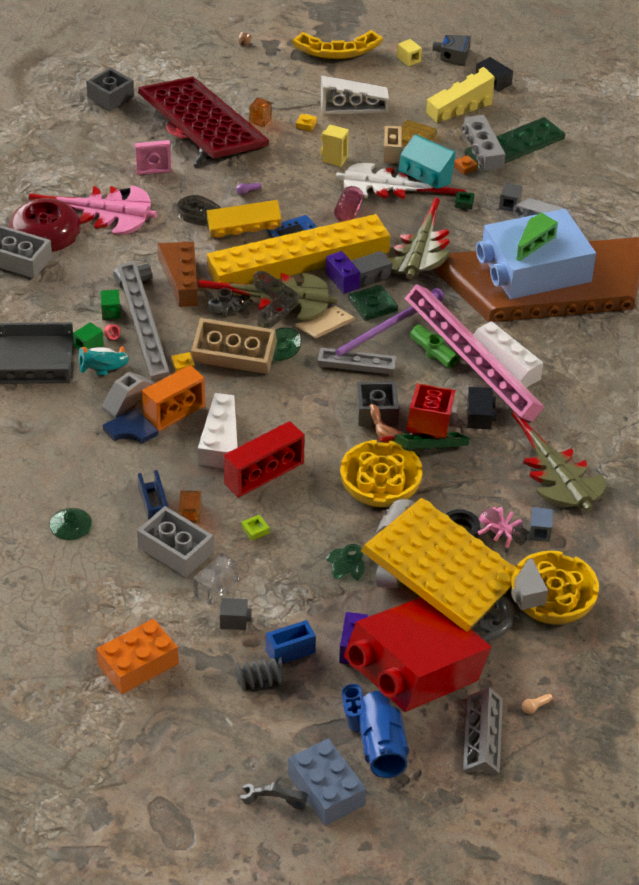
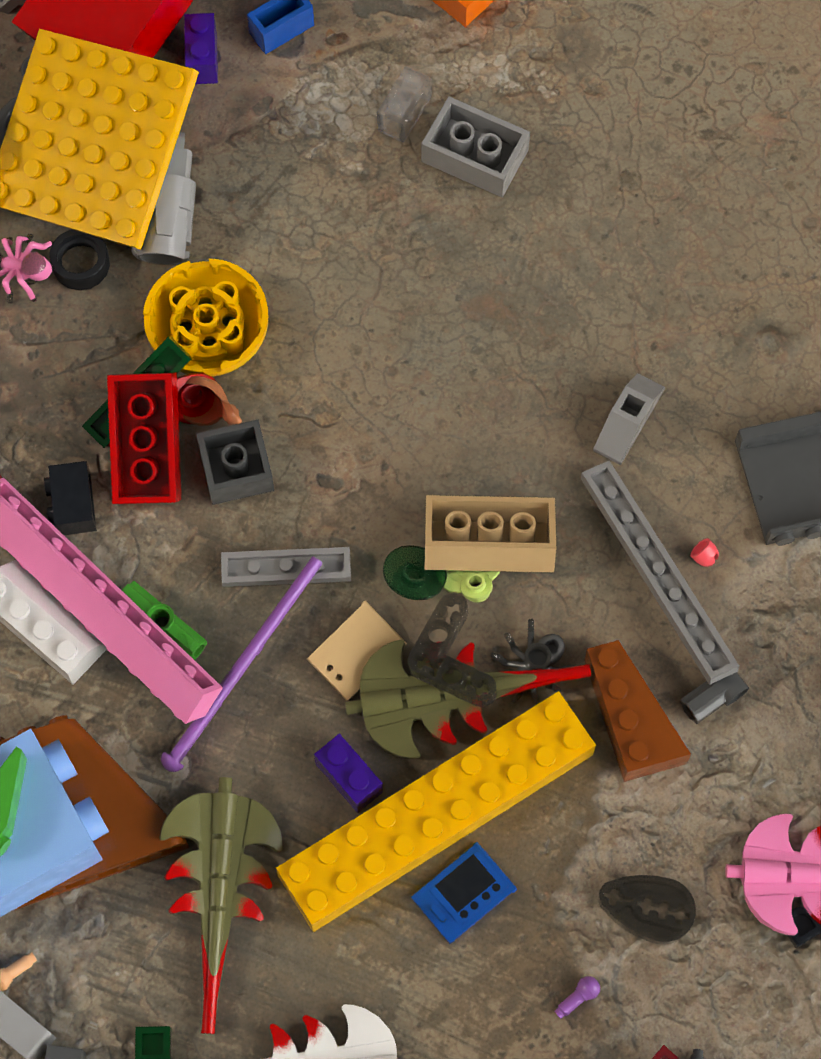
camera: 170 degrees right, 25 degrees up
clear green dish [50,508,92,540] -> none
green brick [73,322,104,350] -> none
teal animal [79,346,129,375] -> none
green brick [100,289,121,320] -> none
dark blue tile [103,408,159,444] -> none
bright pink tile [135,140,172,175] -> none
dark blue window [137,470,169,520] -> none
orange brick [142,365,205,432] -> none
yellow plate [171,352,195,372] -> none
clear orange brick [179,490,202,524] -> none
white wedge [198,393,237,469] -> none
yellow brick [207,200,281,238] -> none
dark grey brick [220,598,252,630] -> none
red brick [223,421,305,498] -> none
lime plate [241,514,270,541] -> none
clear green plate [326,544,365,580] -> none
clear pink piece [334,186,364,222] -> none
clear green tile [348,284,398,321] -> none
dark grey brick [351,251,392,288] -> none

